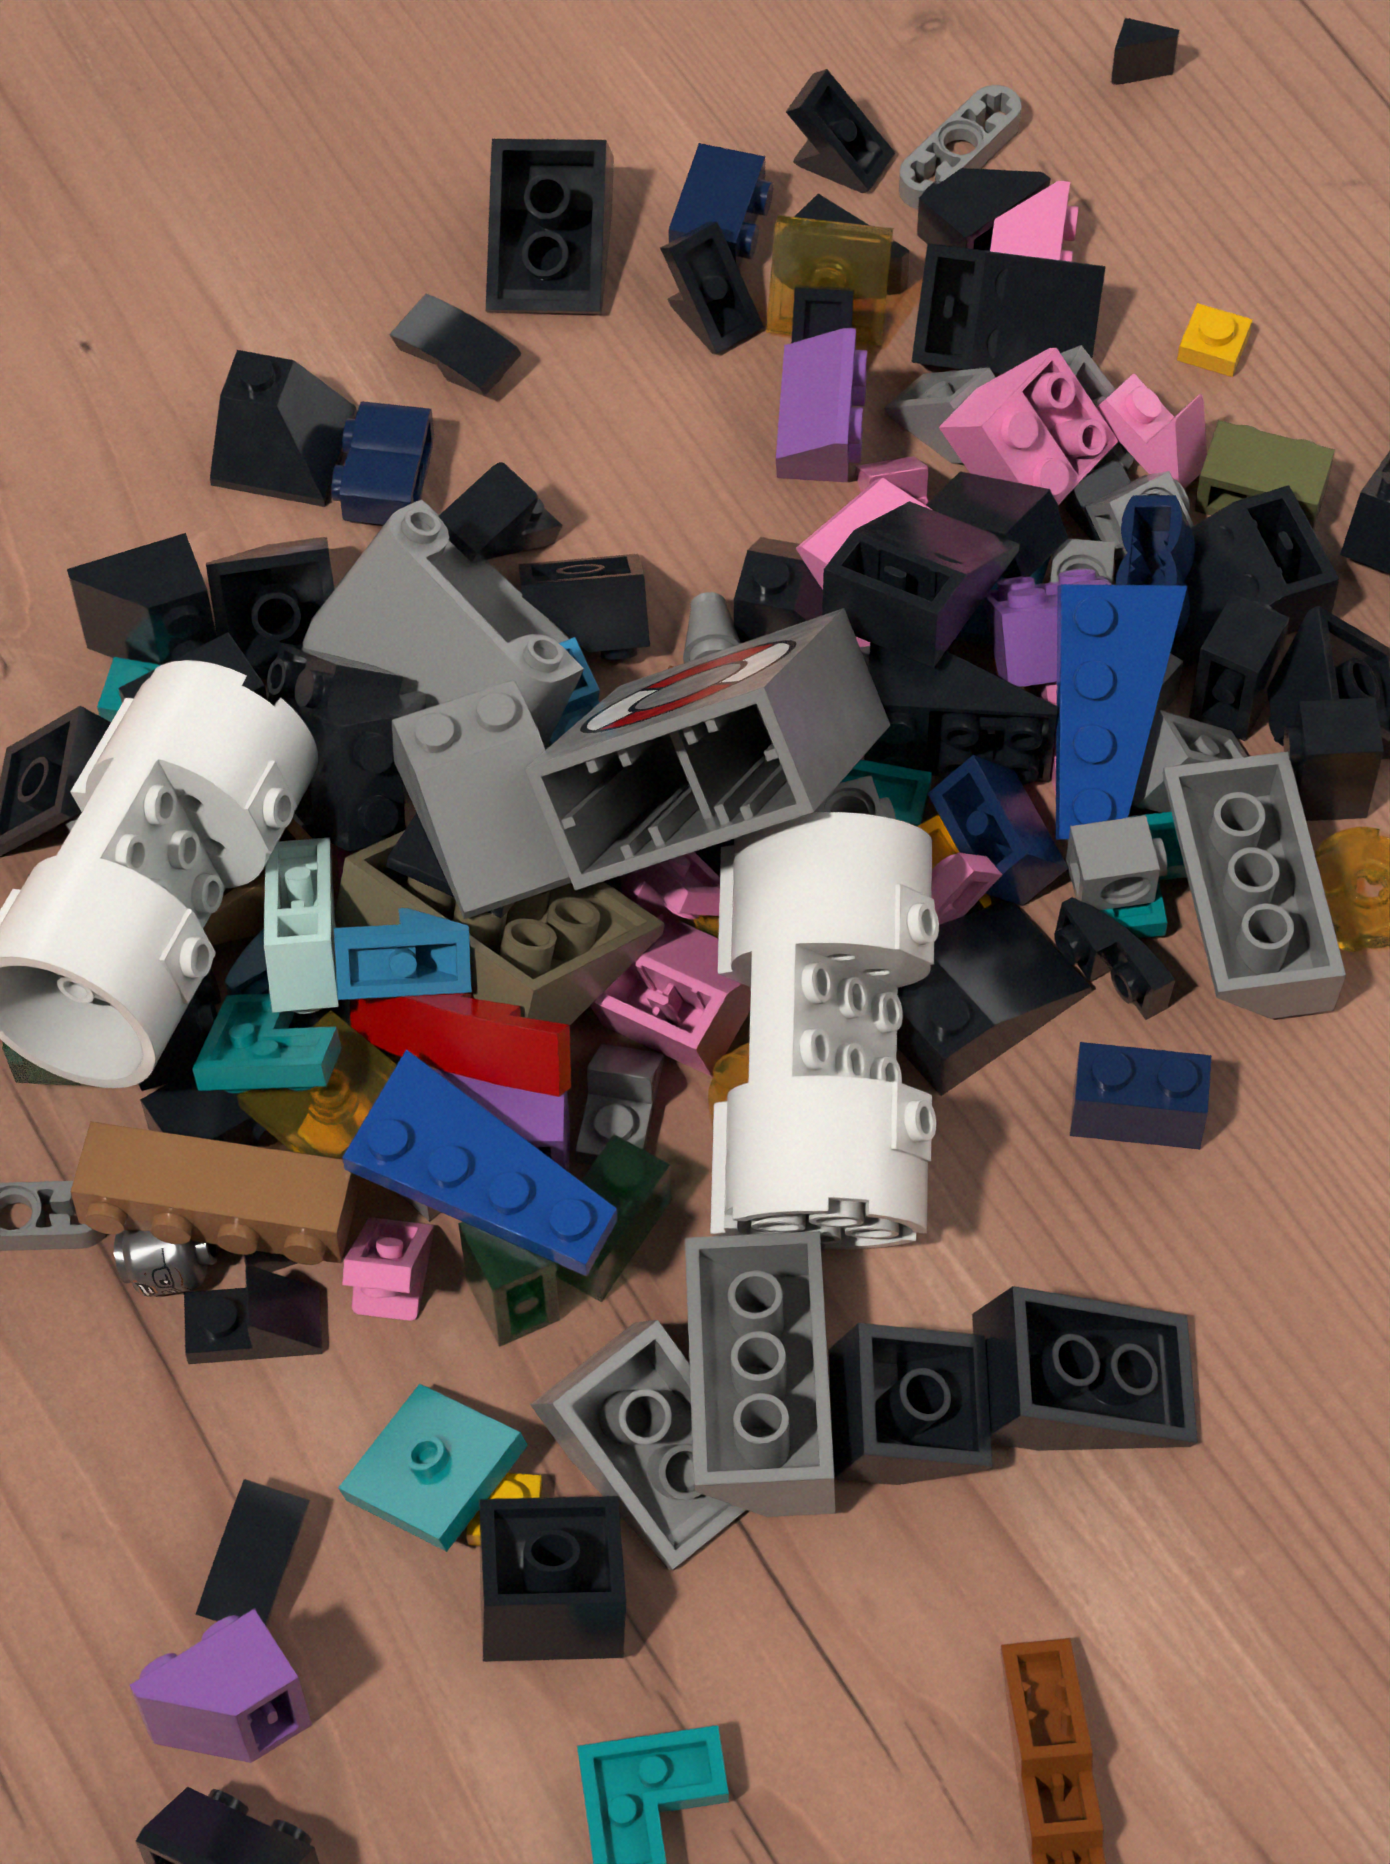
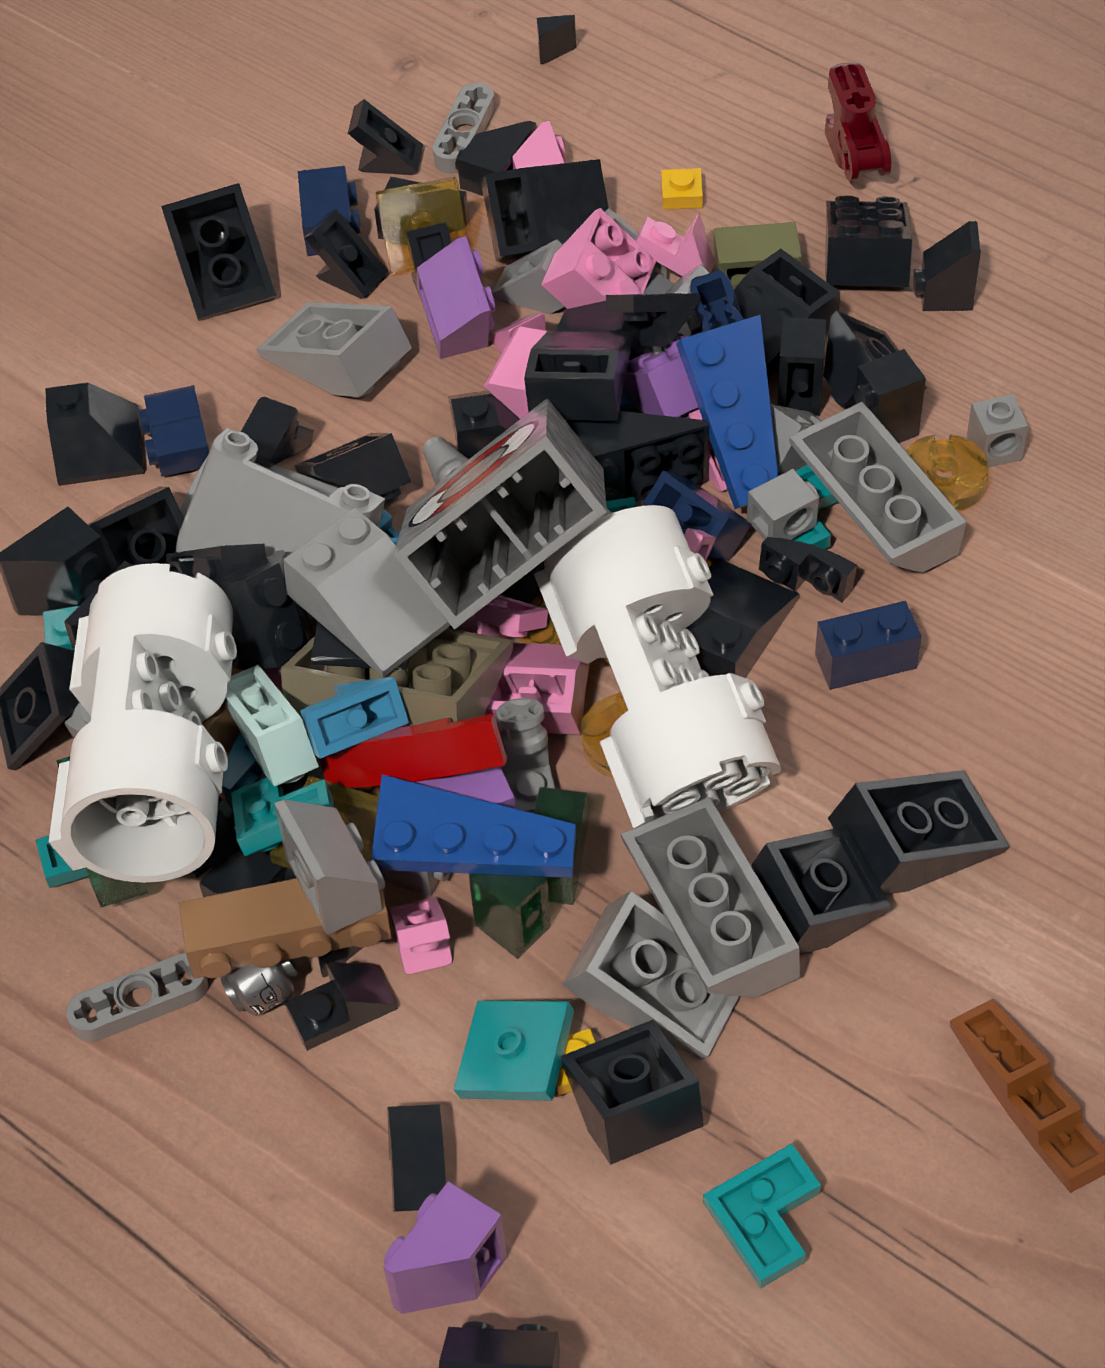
camera: 20 degrees left, 5 degrees down
black slope [389,293,521,396] -> none
none -> light grey slope [256,302,412,398]
none -> light grey slope [274,799,385,935]
none -> light grey wheel [496,698,548,755]
none -> black slope [606,293,700,347]

